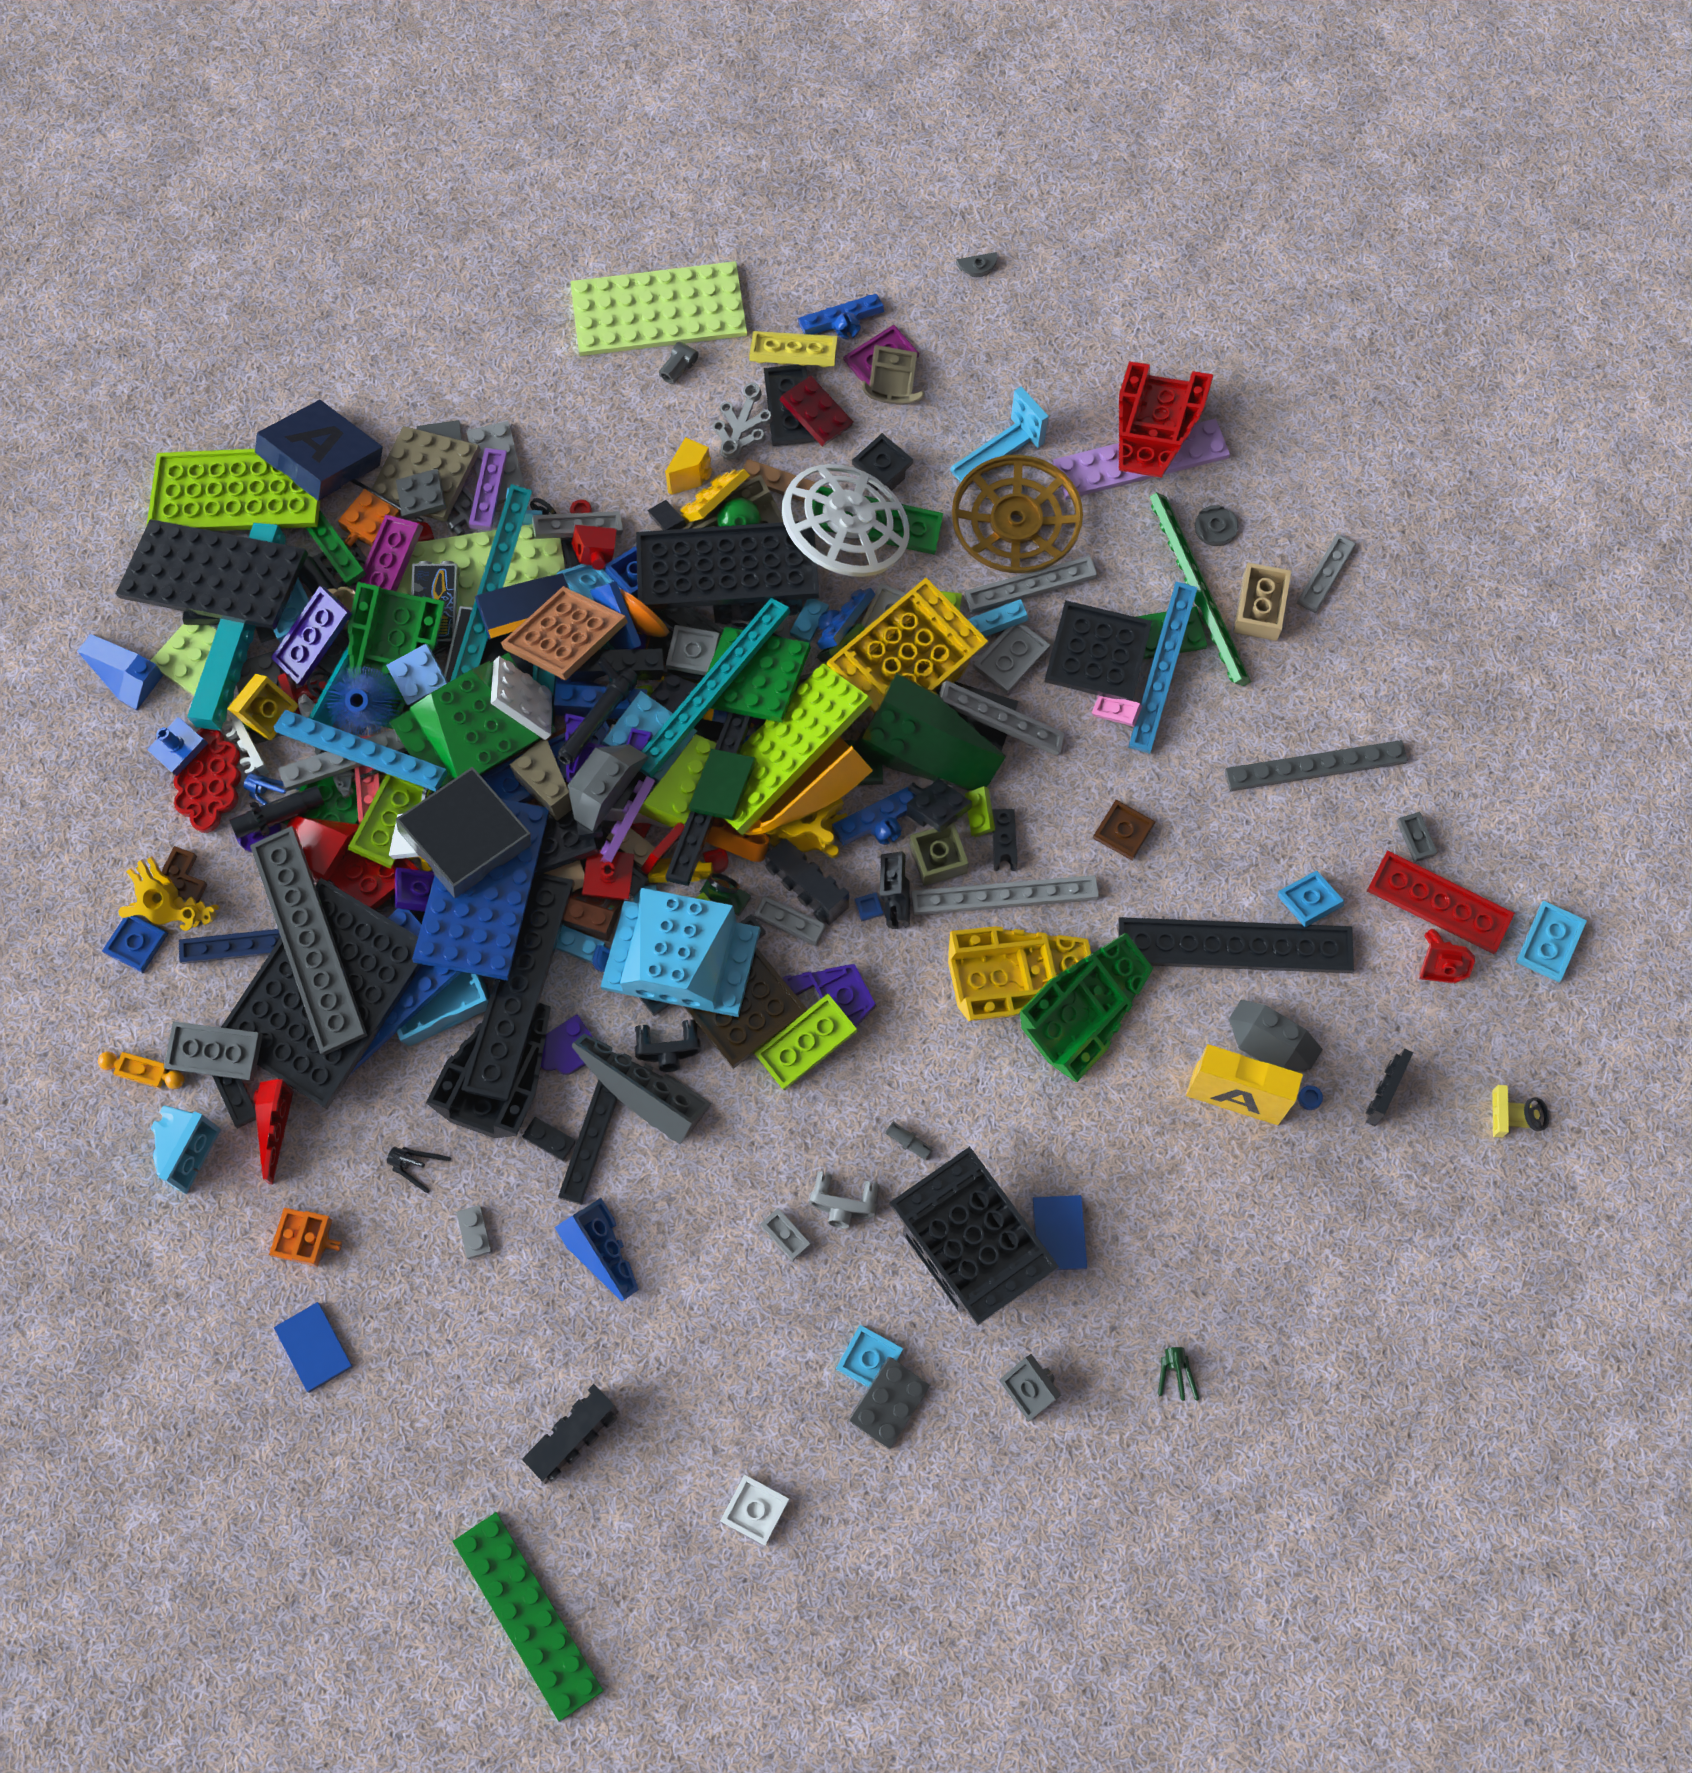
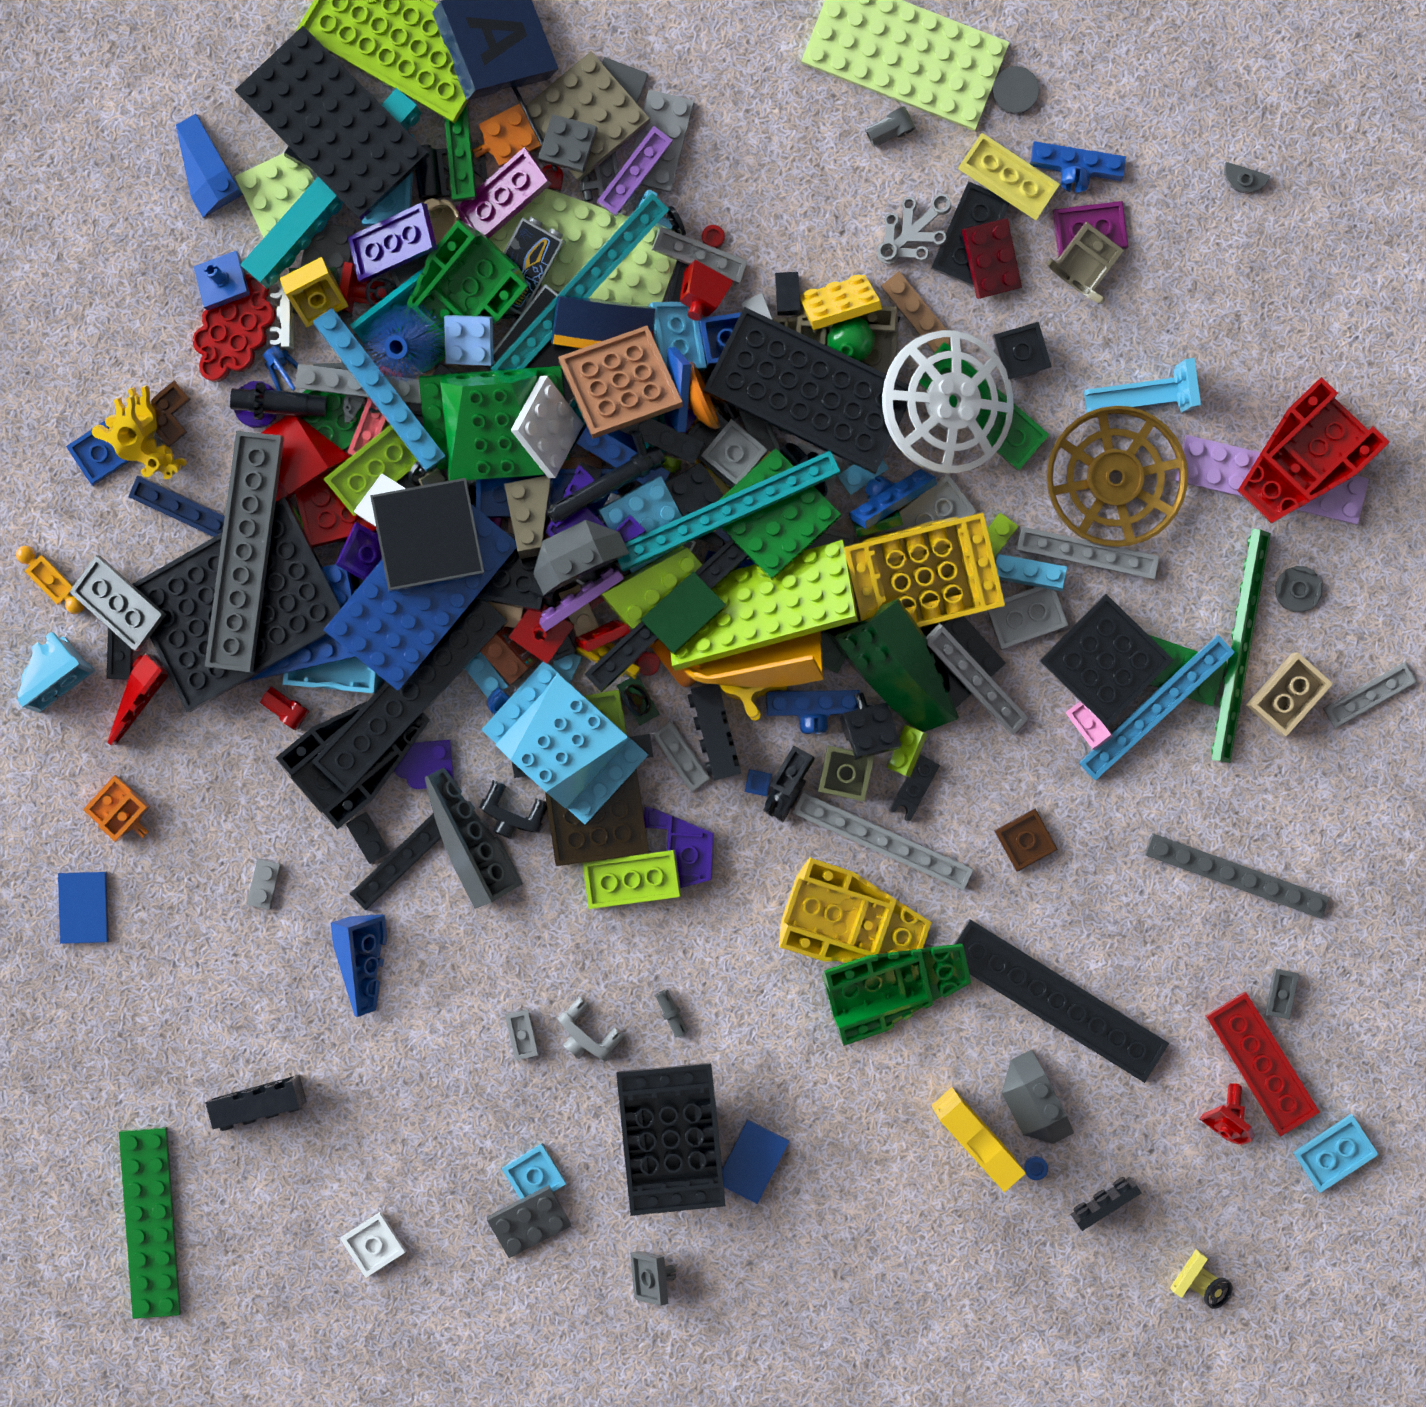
camera: 30 degrees right, 20 degrees up
white tile [298,694,316,718] -> none
black plant [387,1146,451,1193] -> none
yellow slope [665,437,712,495] -> none
dark green plant [1158,1347,1199,1401] -> none
dark azure plate [1278,870,1344,927] -> none
none -> red piece [259,686,310,730]
none -> dark grey tile [992,66,1039,115]

